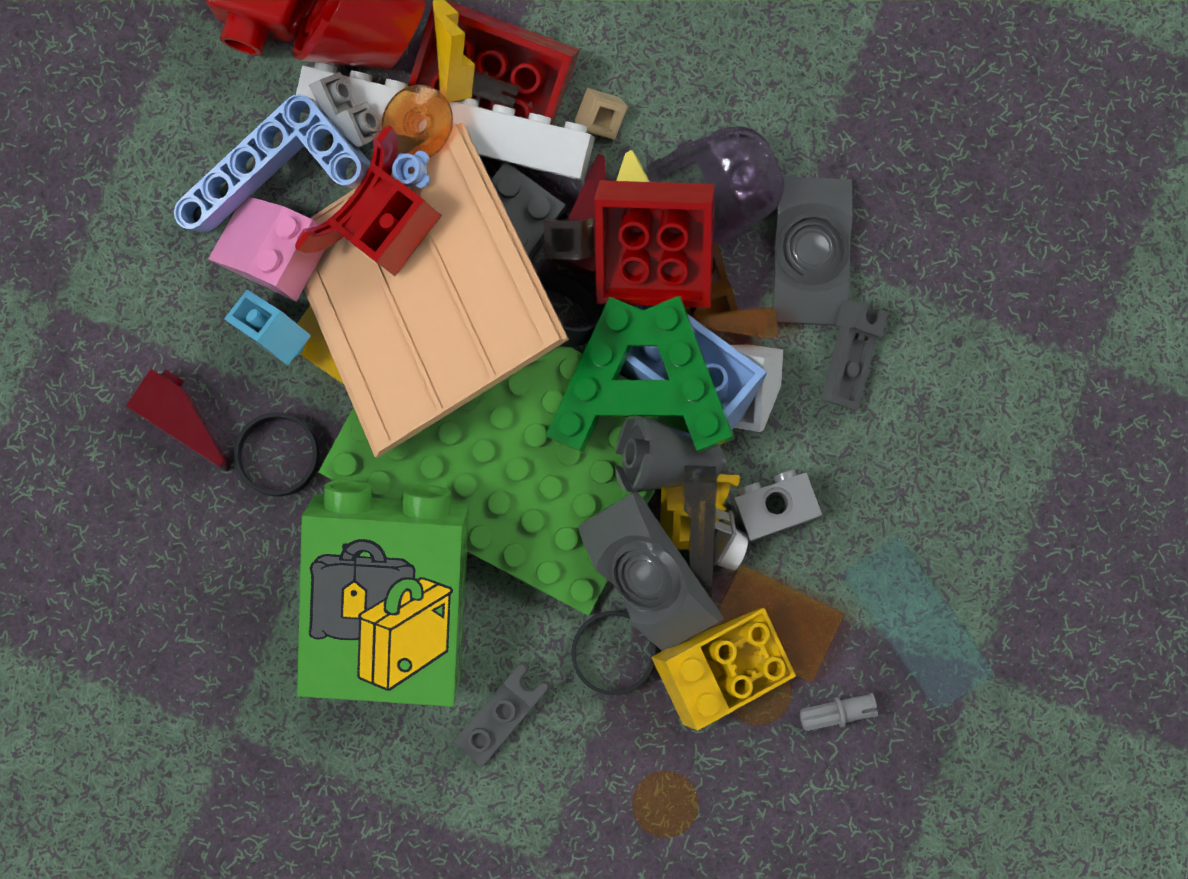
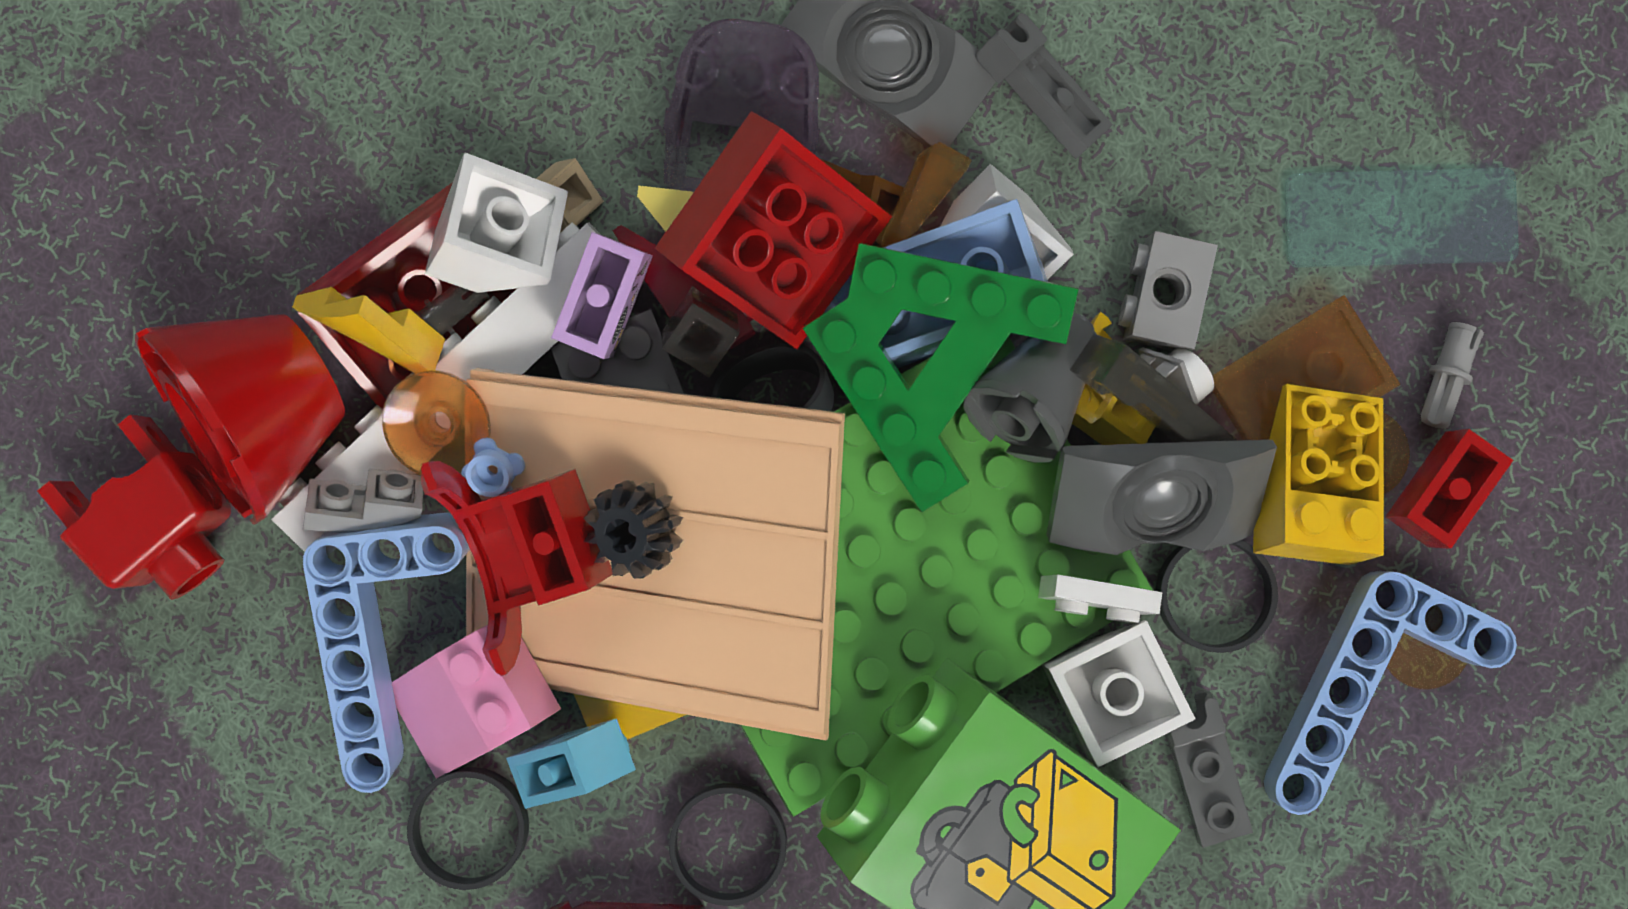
camera: 60 degrees left, 5 degrees up
none -> black tyre [407,767,529,890]
none -> white slope [425,153,568,293]
none -> lavender brick [551,232,653,359]
none -> black gear [583,480,684,579]
none -> white plate [1038,575,1162,623]
none -> white slope [1042,620,1195,767]
none -> light blue beam [1264,571,1517,815]
none -> red brick [1385,429,1514,549]

